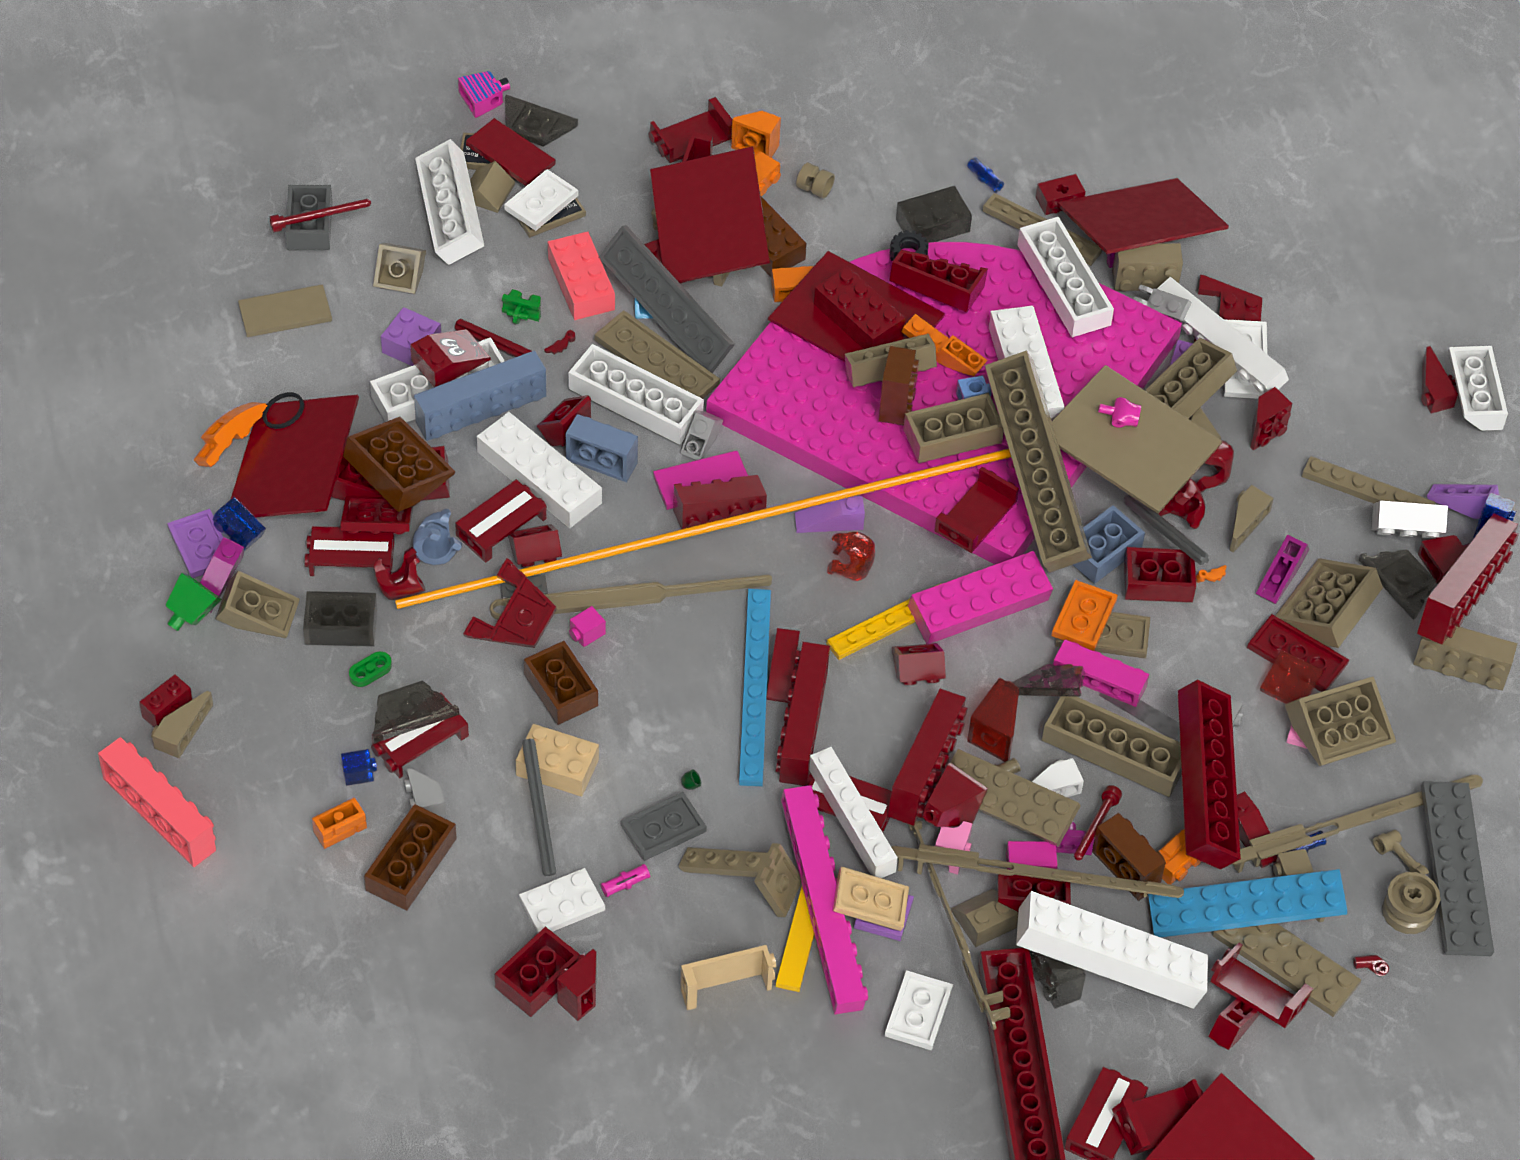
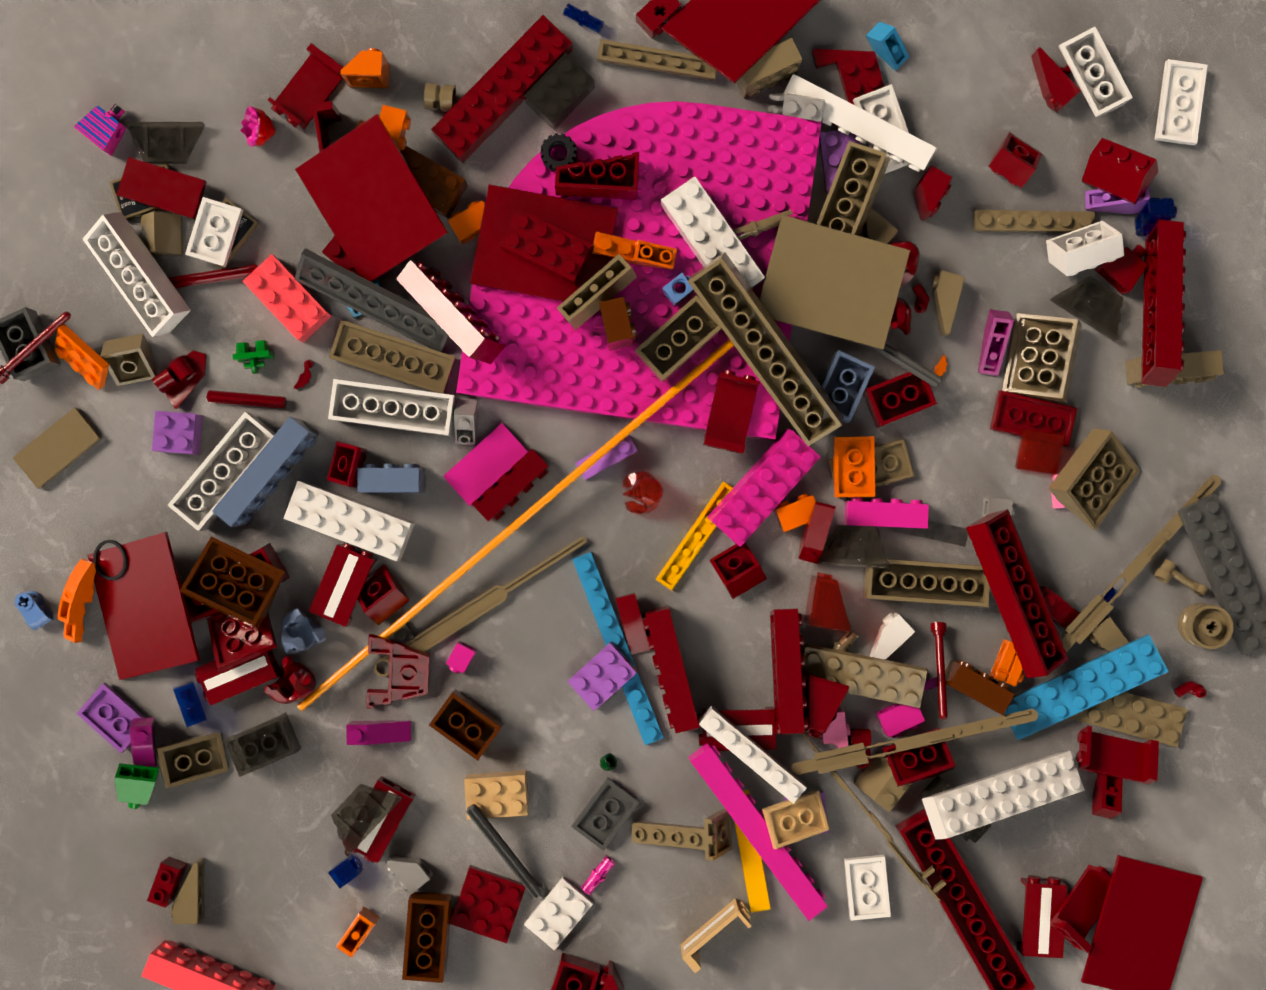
camera: 20 degrees left, 35 degrees up
clear blue brick [212,497,266,551] -> none
green plate [349,651,392,687] -> none
dark red slope [410,329,491,387] -> none
white brick [1017,217,1114,337] -> none
dark pink piece [1098,397,1141,428] -> none
none -> medium blue piece [15,591,54,630]
none -> orange plate [54,324,109,390]
none -> dark red panel [152,350,206,409]
none -> dark red axle [168,264,258,288]
none -> clear blue brick [173,680,207,727]
none -> hair [240,106,276,147]
none -> magenta slope [346,721,411,745]
none -> brick [396,260,506,364]
none -> dark red brick [431,15,573,163]
none -> dark red plate [450,865,525,944]
none -> medium lavender plate [567,641,638,711]
none -> dark tan pin [733,209,794,240]
none -> orange brick [774,493,816,532]
none -> dark red slope [798,502,835,564]
none -> dark red piece [848,729,872,769]
none -> dark azure slope [866,21,909,71]
none -> dark red arm [912,284,930,313]
none -> dark red slope [988,132,1042,188]
none -> dark red slope [1082,138,1159,205]

